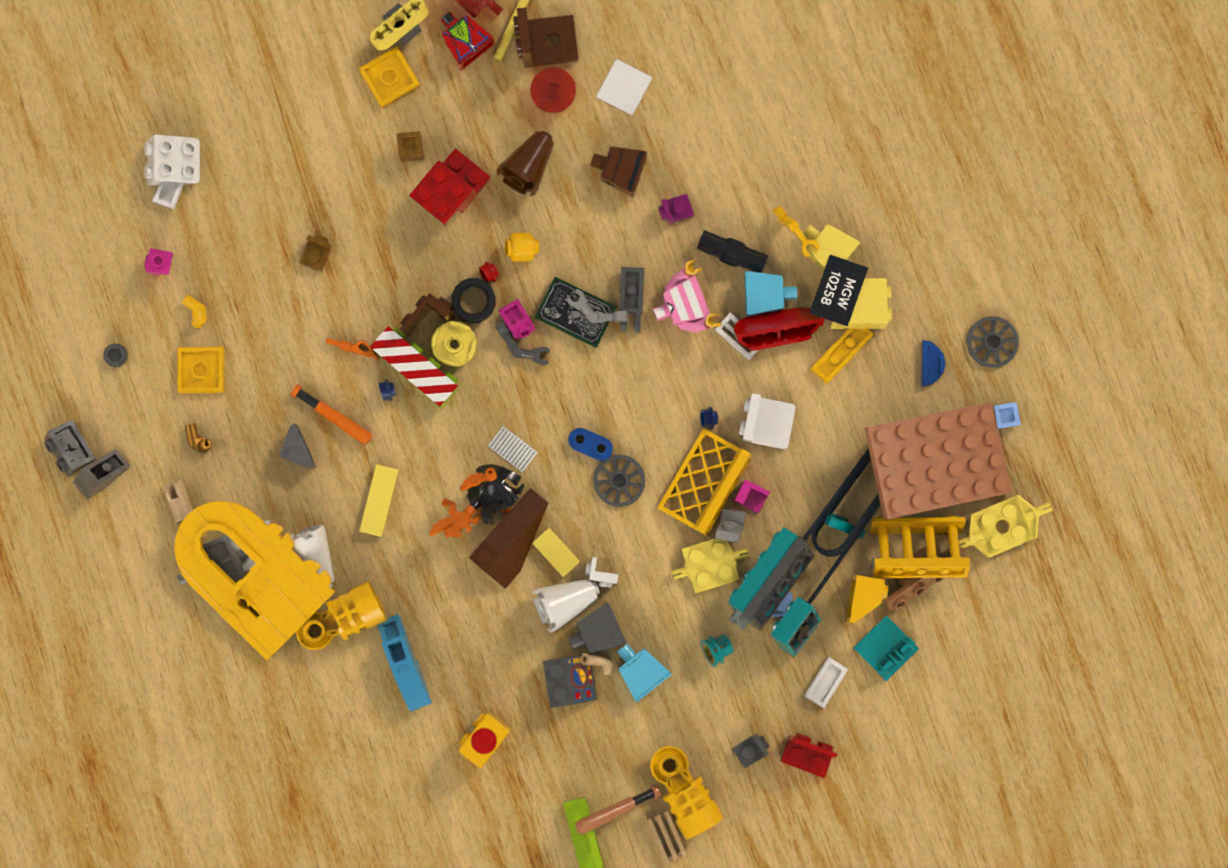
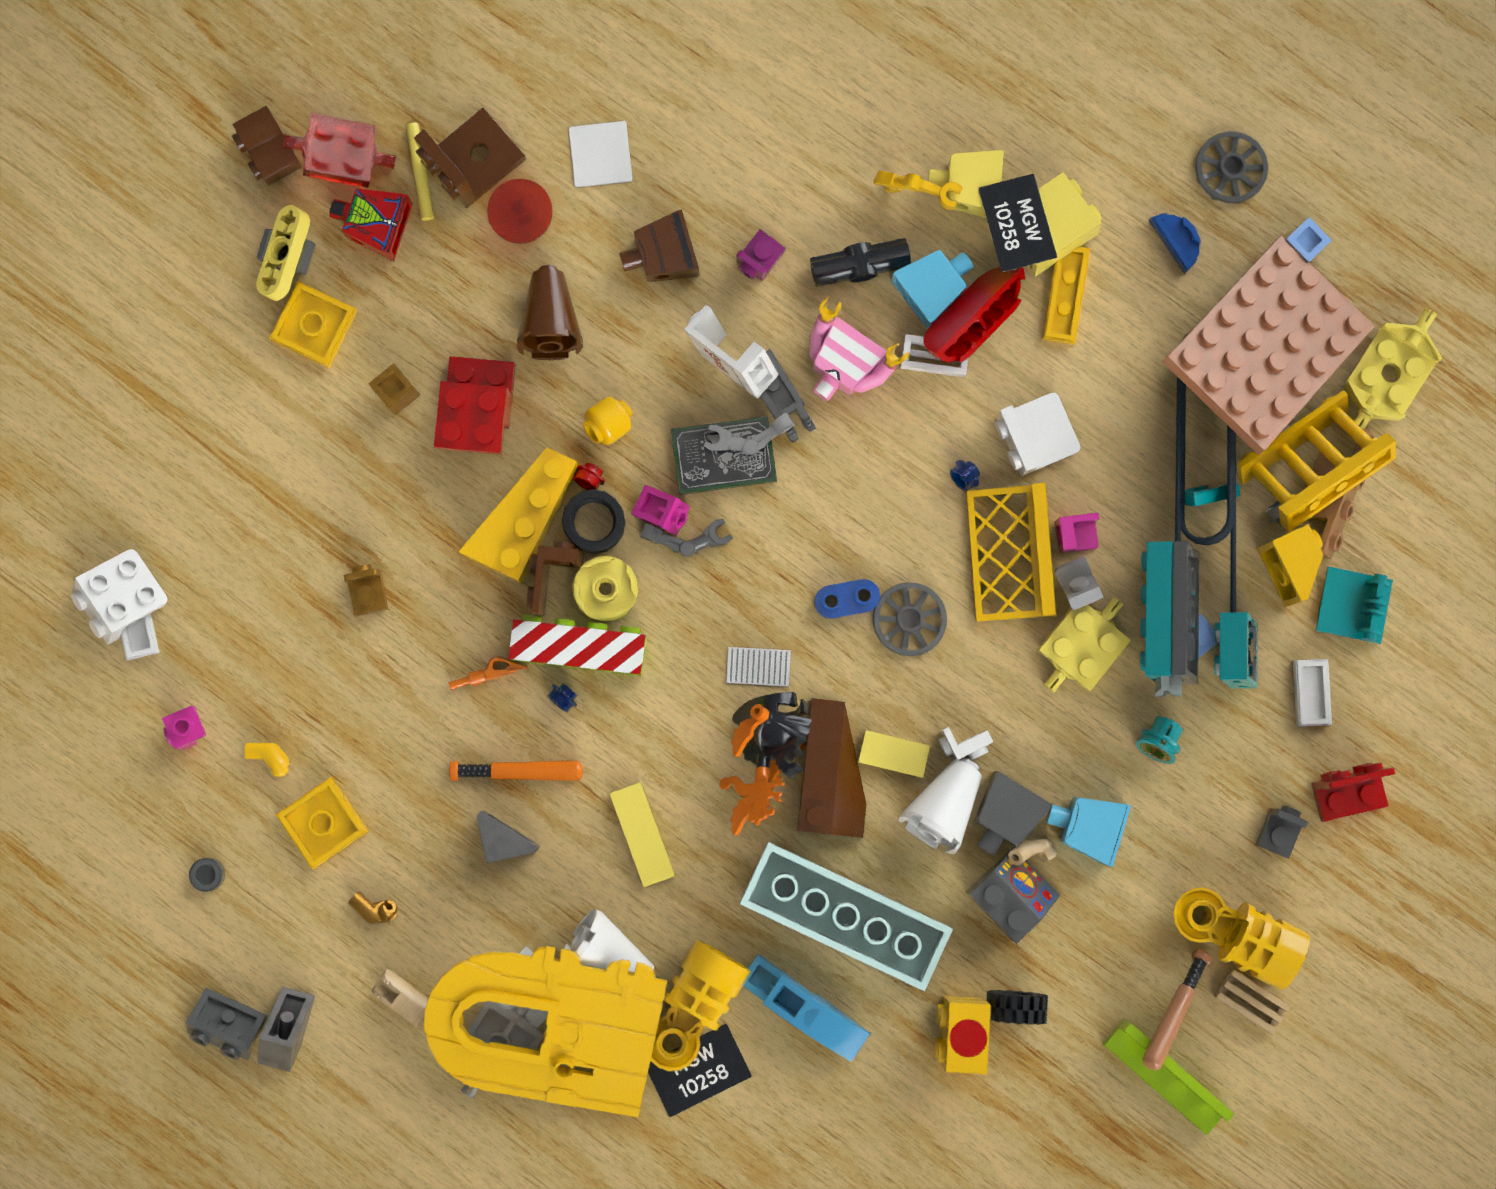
camera: 40 degrees left, 0 degrees up
none -> yellow wedge [459,447,578,584]
none -> black sticker [648,1024,752,1117]
none -> white panel [684,305,779,399]
none -> light aqua brick [740,841,953,991]
none -> black tyre [986,990,1048,1025]

